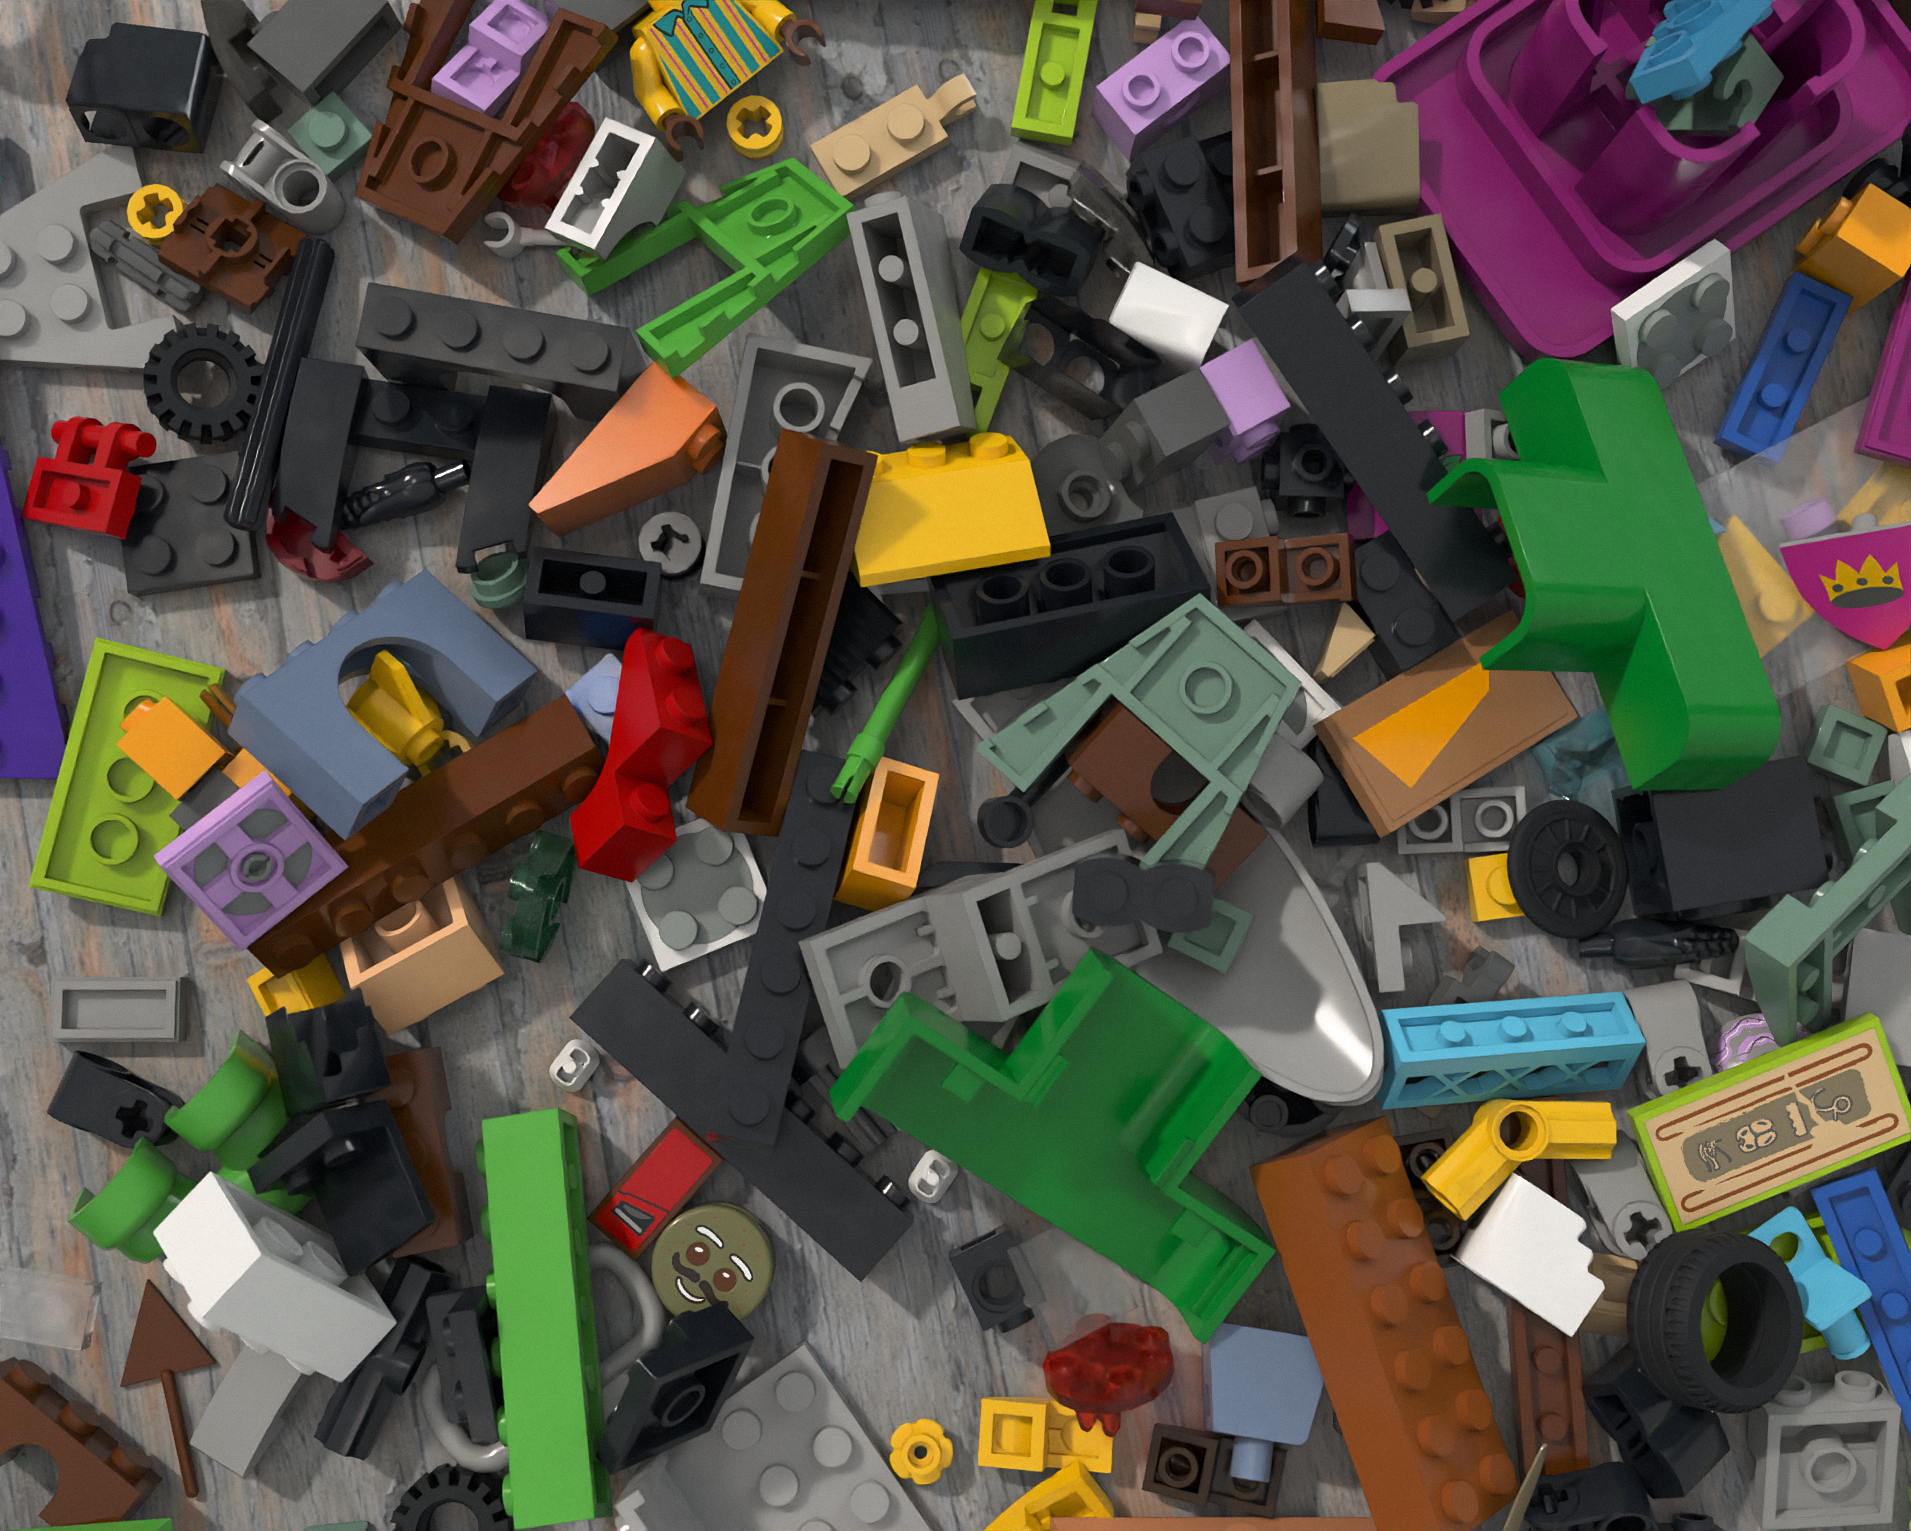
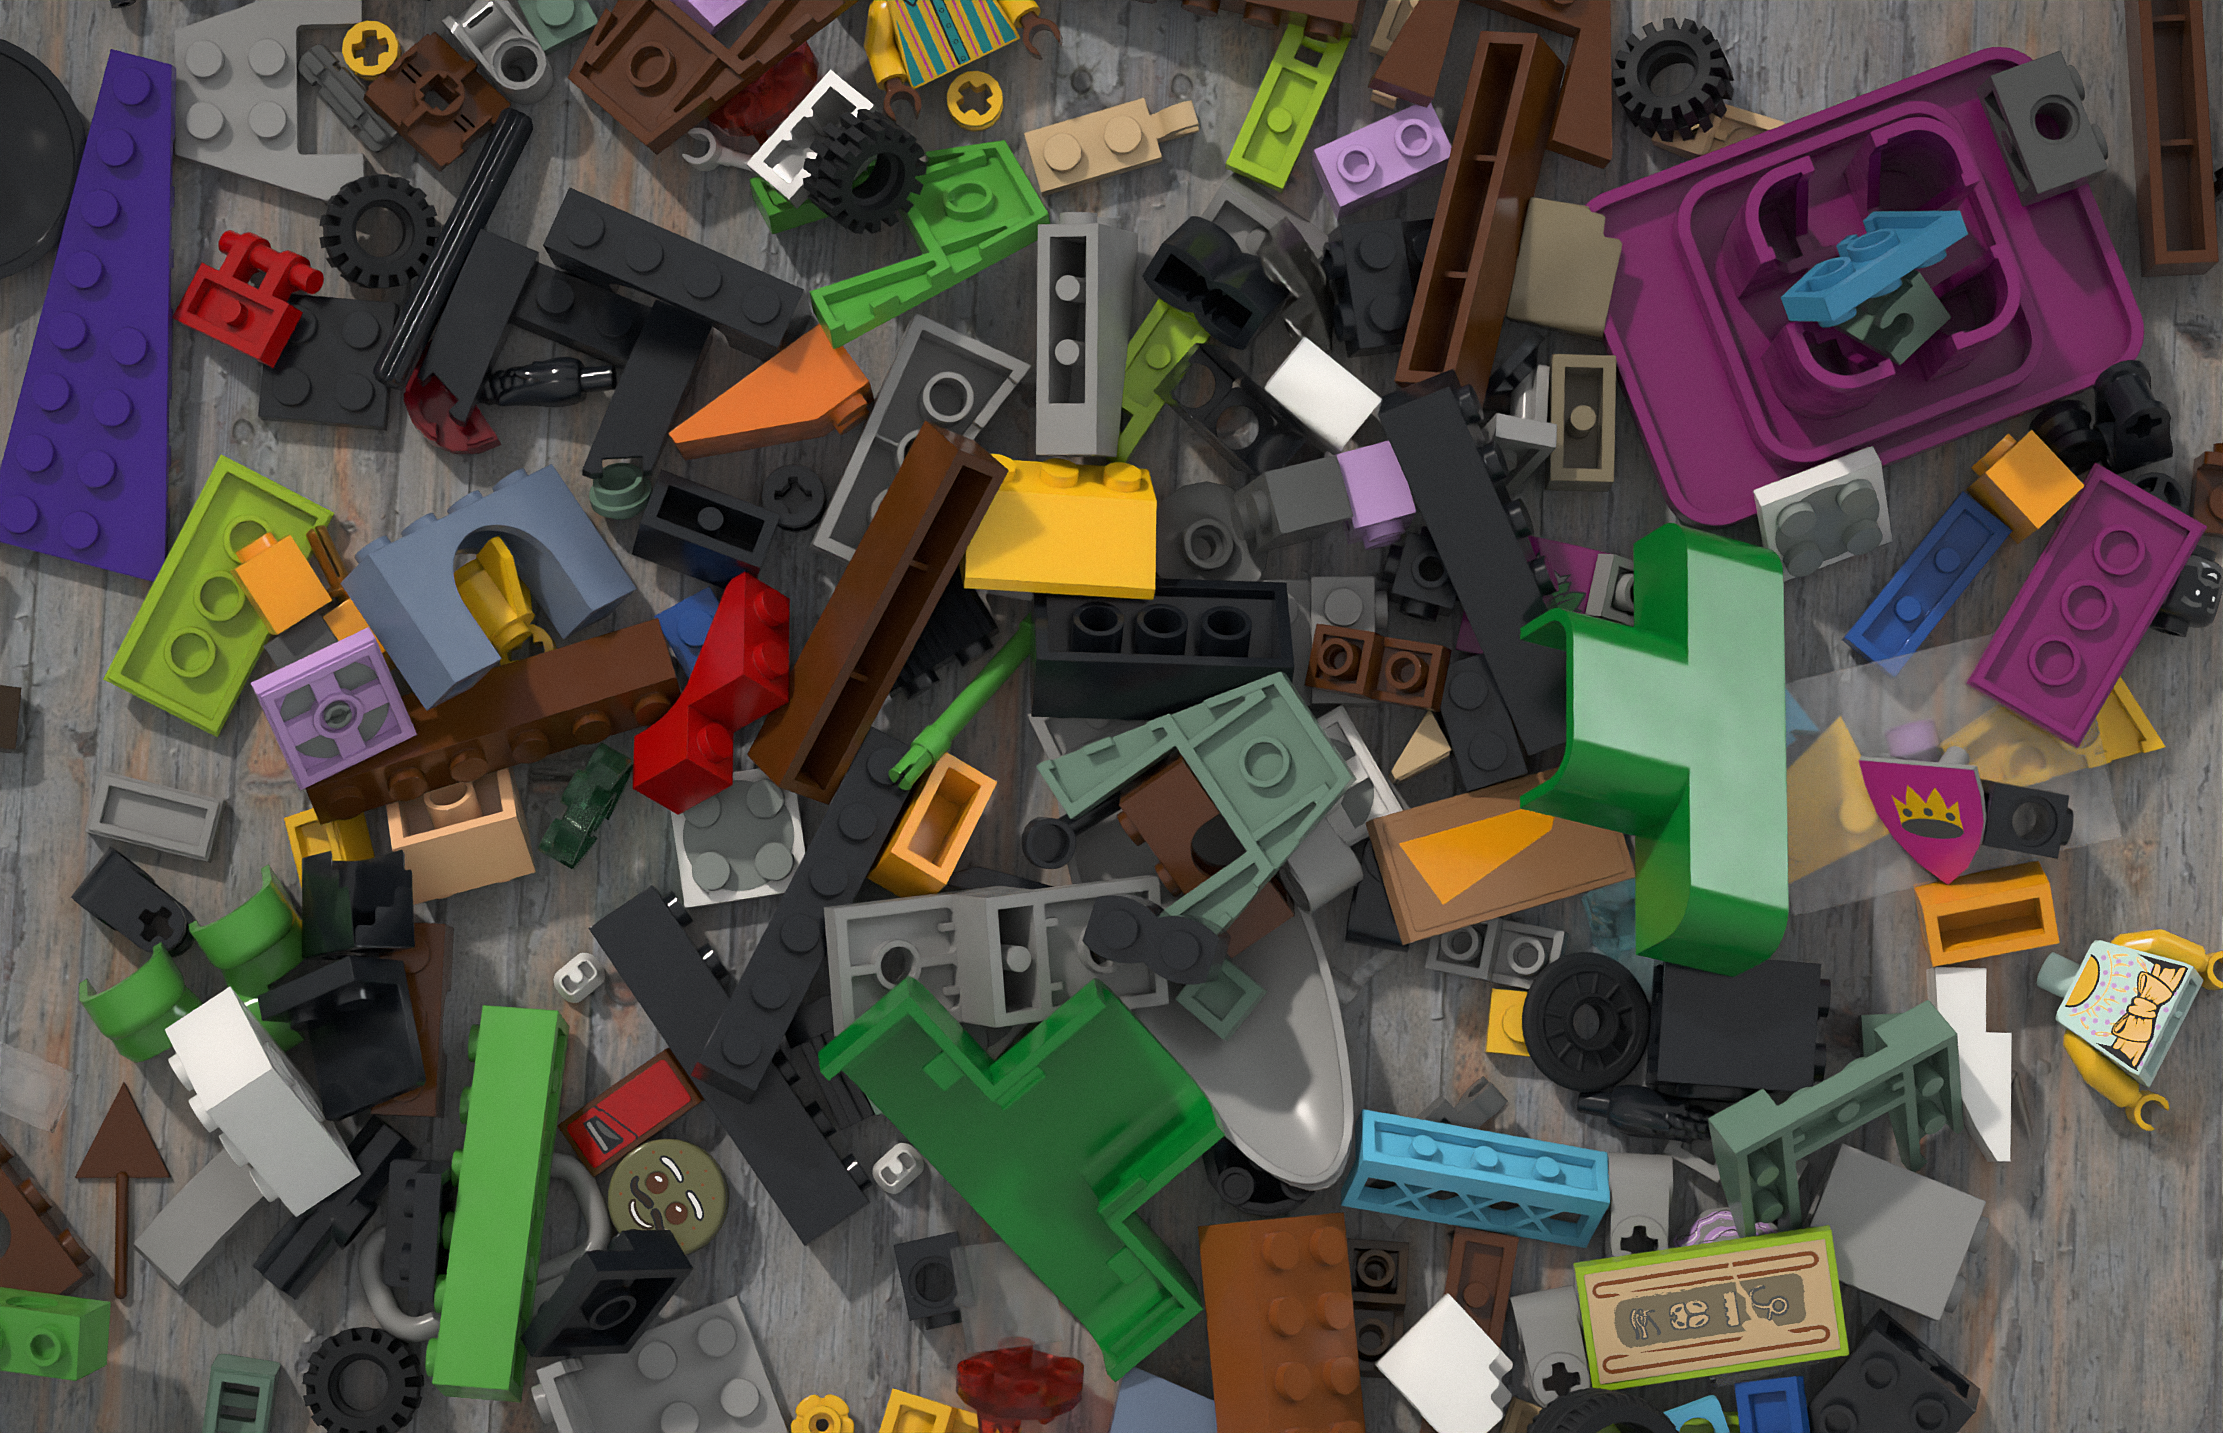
camera: 20 degrees right, 0 degrees up
light grey slope [1355,862,1449,993] -> none
yellow piece [1420,1098,1617,1221] -> none
sand green plate [1801,704,1889,789] -> none
none -> black tyre [803,109,927,234]

